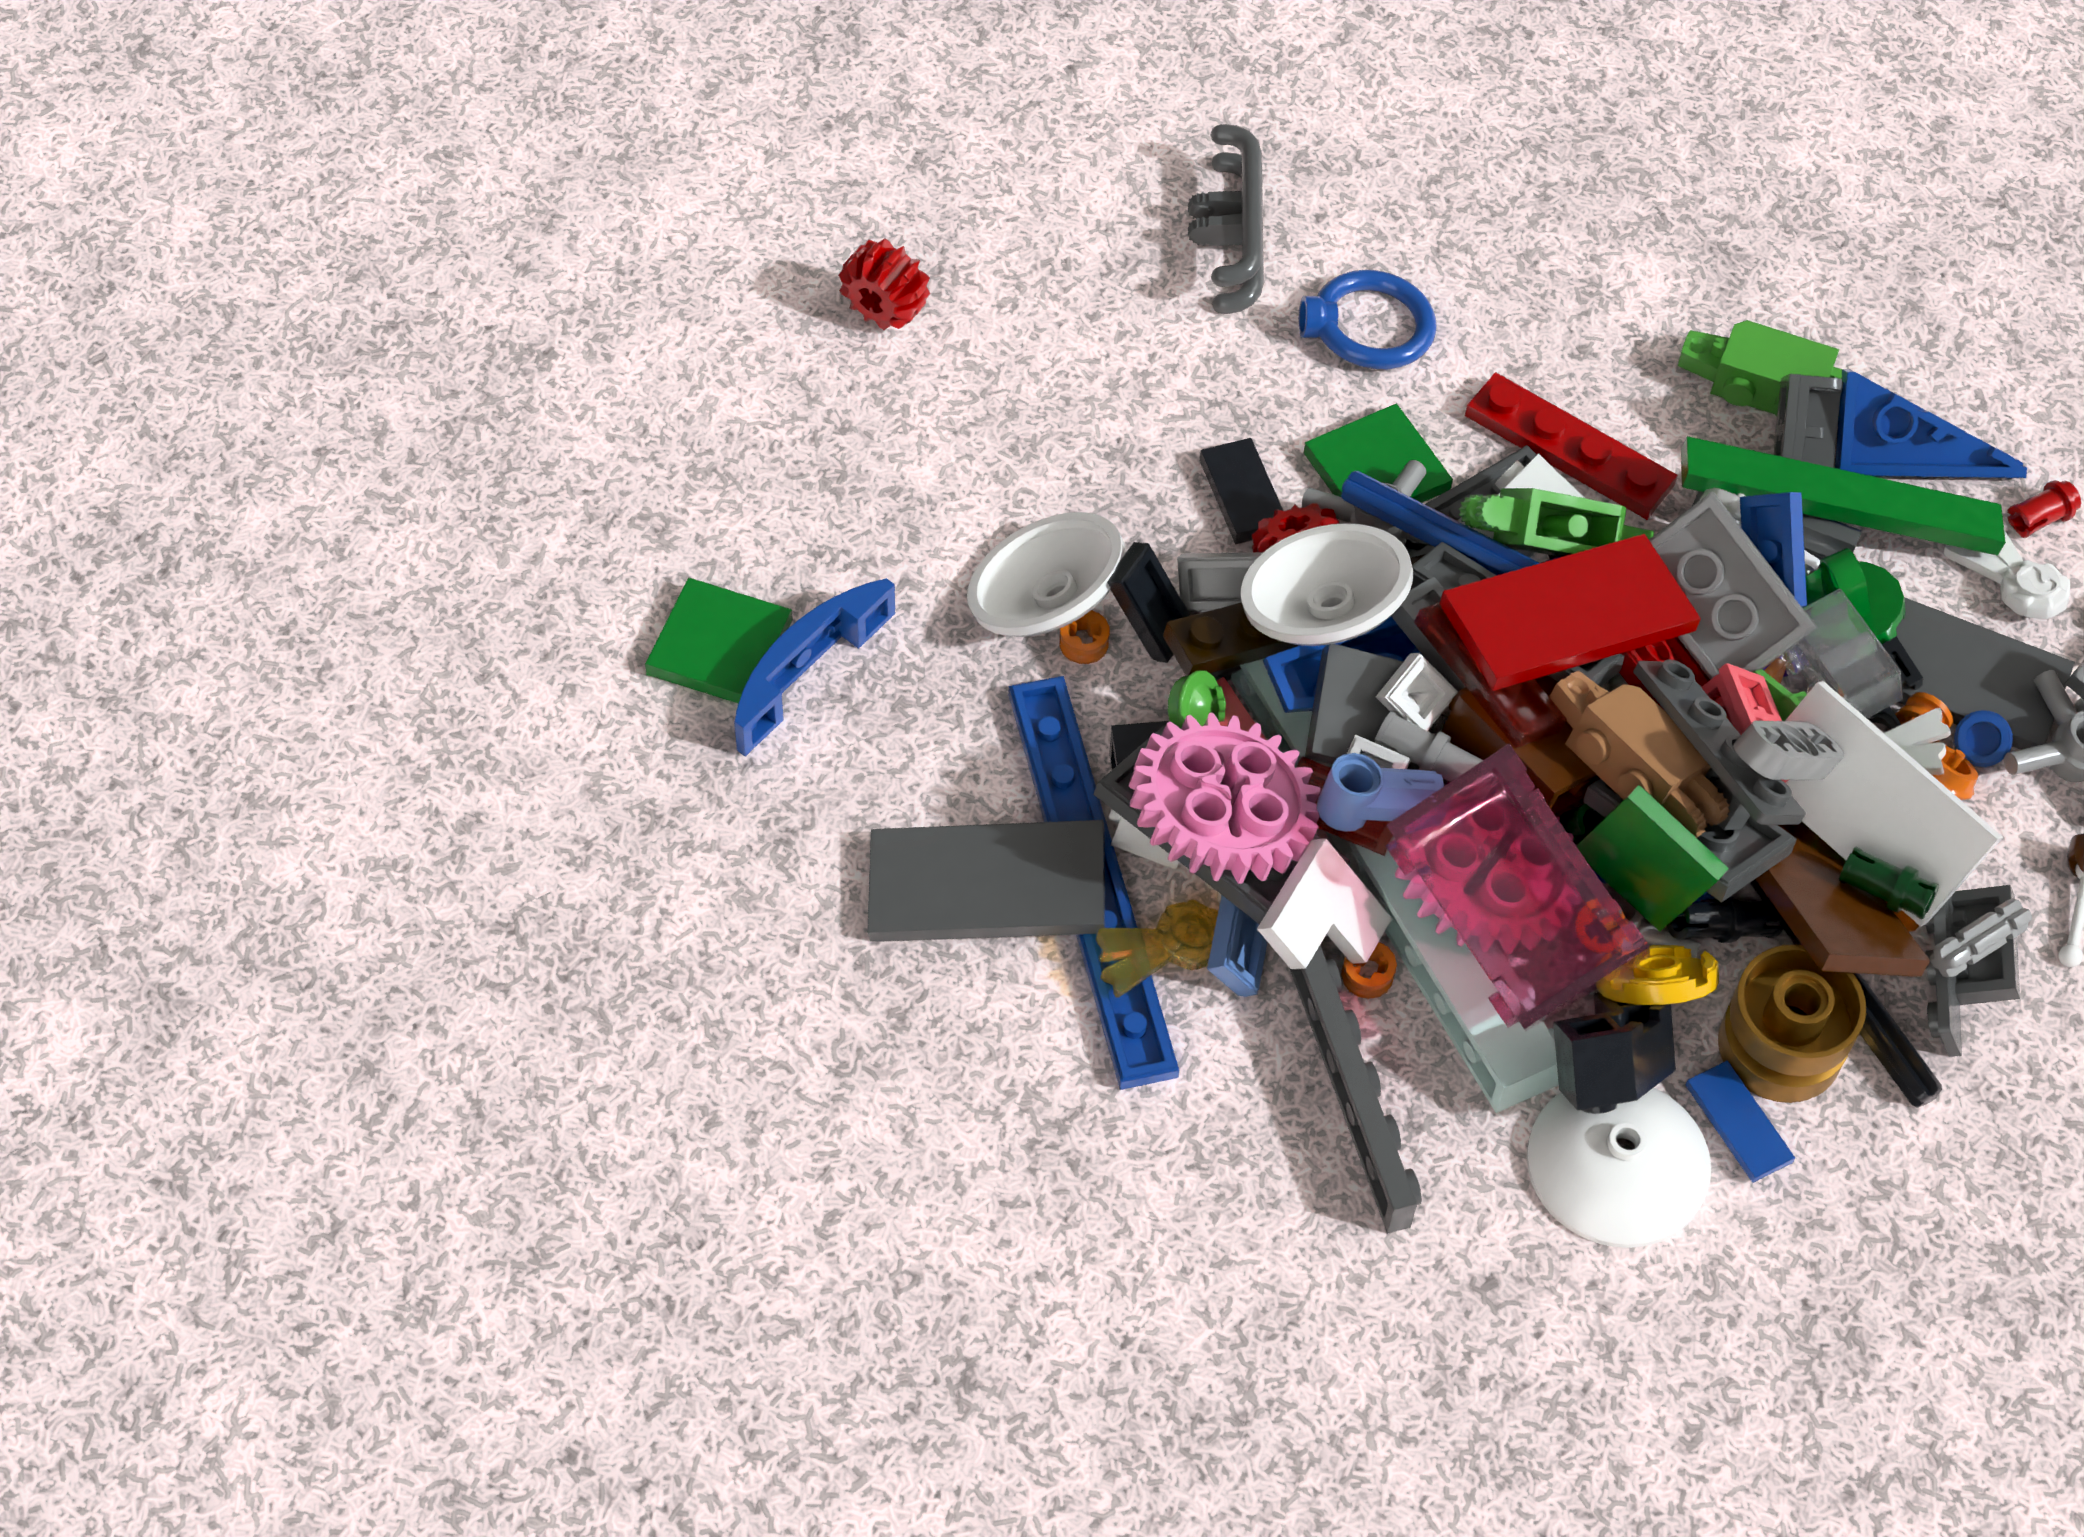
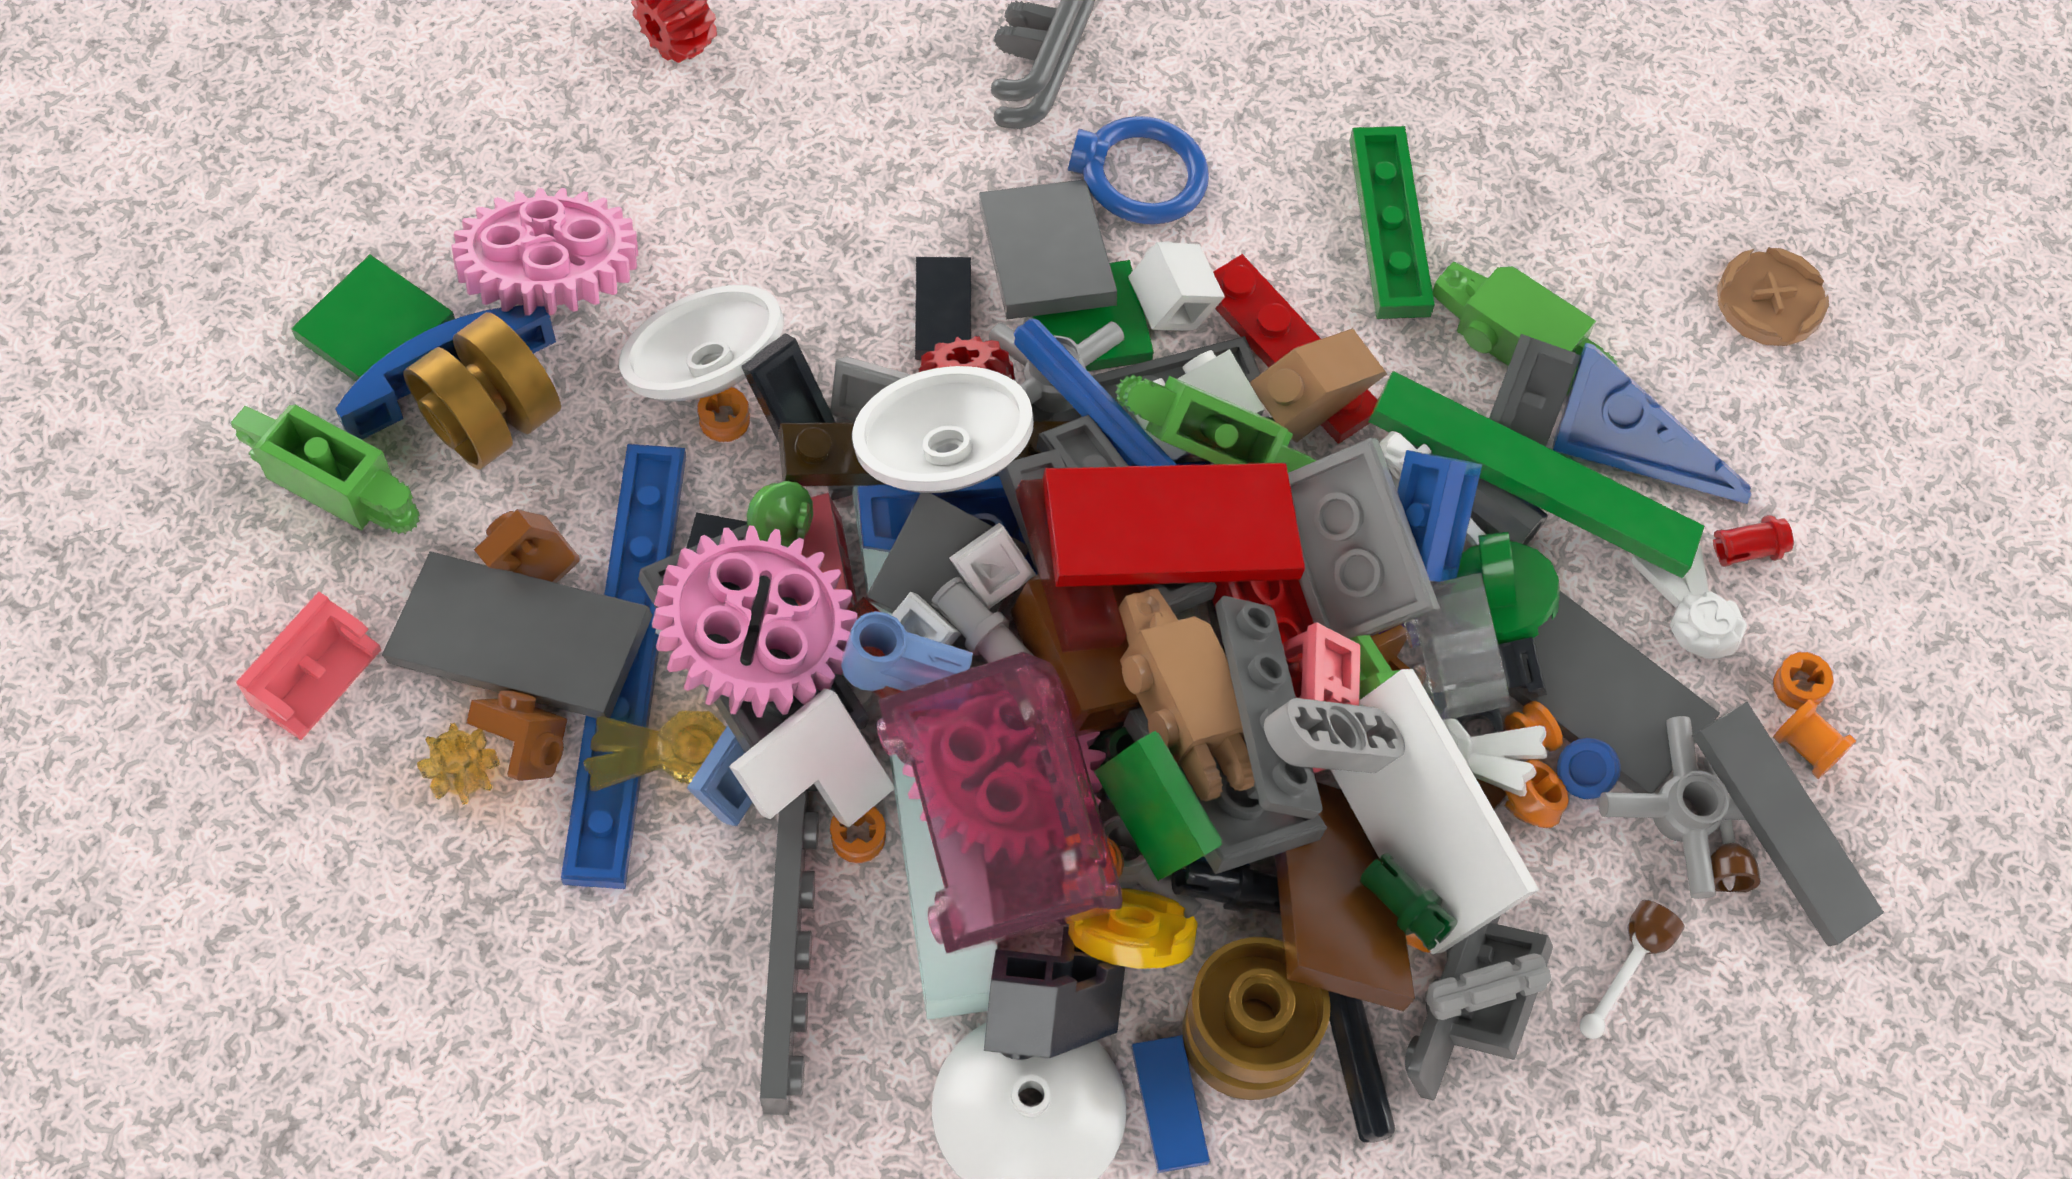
camera: 15 degrees right, 5 degrees up
none -> bright green hinge [231,404,420,535]
none -> coral hinge [236,591,381,740]
none -> pearl gold wheel [404,312,561,470]
none -> clear yellow gear [417,723,500,805]
none -> bright pink gear [452,188,638,315]
none -> dark orange bracket [466,690,568,781]
none -> dark orange bracket [474,509,580,583]
none -> tile [979,179,1117,320]
none -> white brick [1128,241,1225,331]
none -> medium nougat slope [1250,328,1387,443]
none -> green plate [1349,126,1435,319]
none -> medium nougat tile [1717,247,1829,346]

